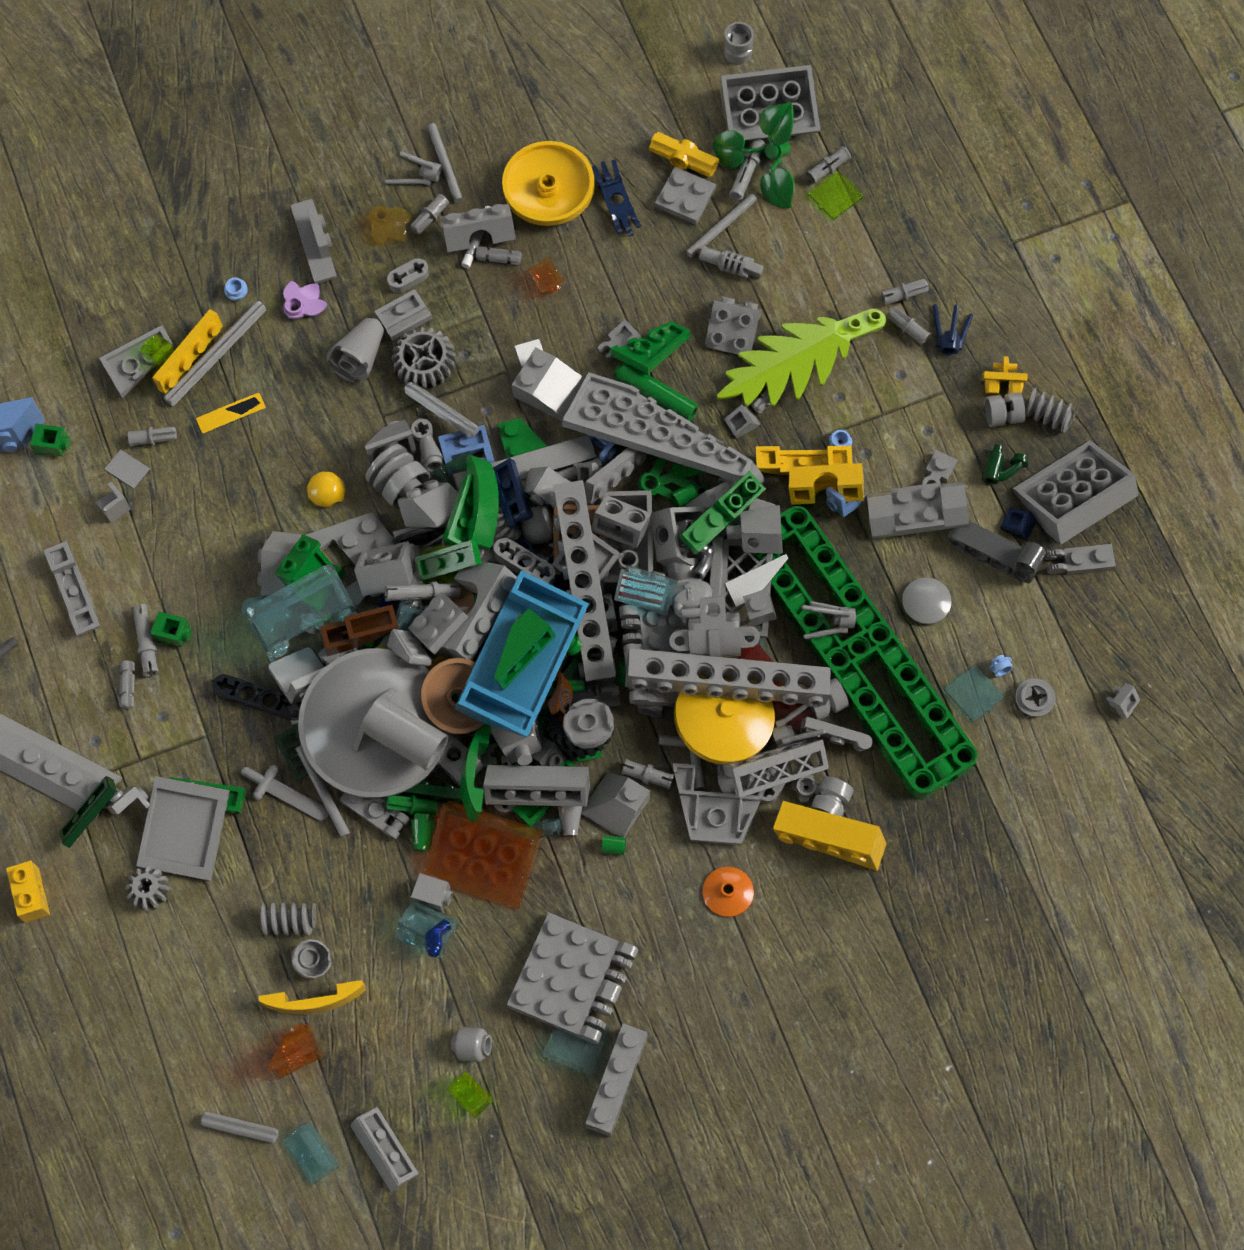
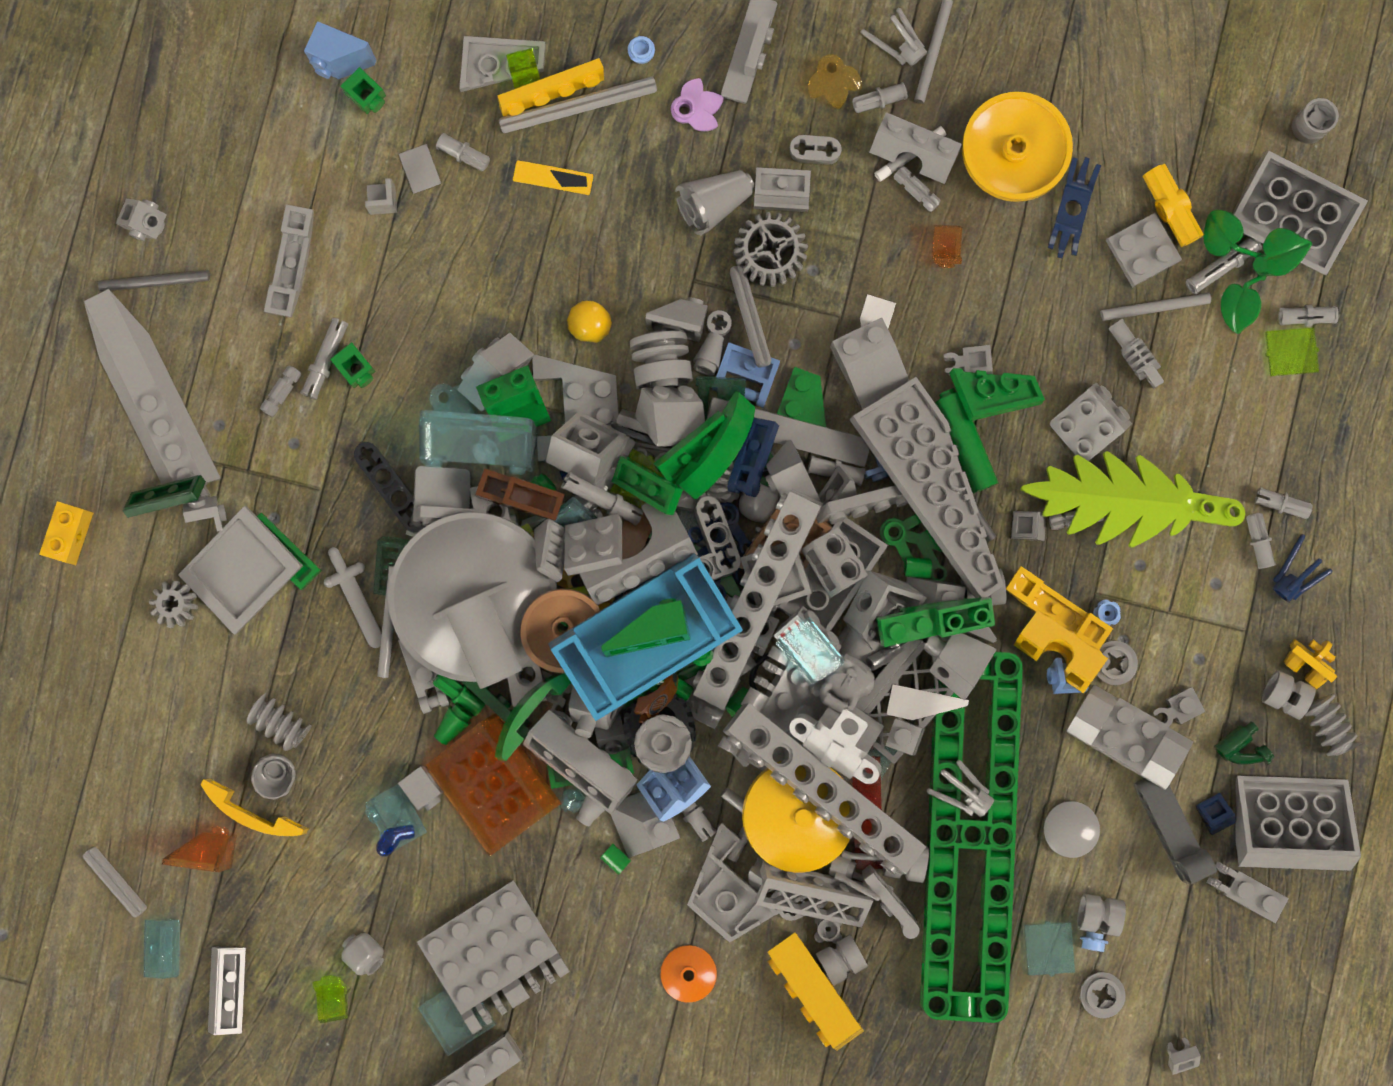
camera: 30 degrees right, 15 degrees up
none -> light blue slope [637,756,711,822]
none -> light grey wheel [1077,893,1126,937]
none -> light grey gear [1096,641,1138,685]

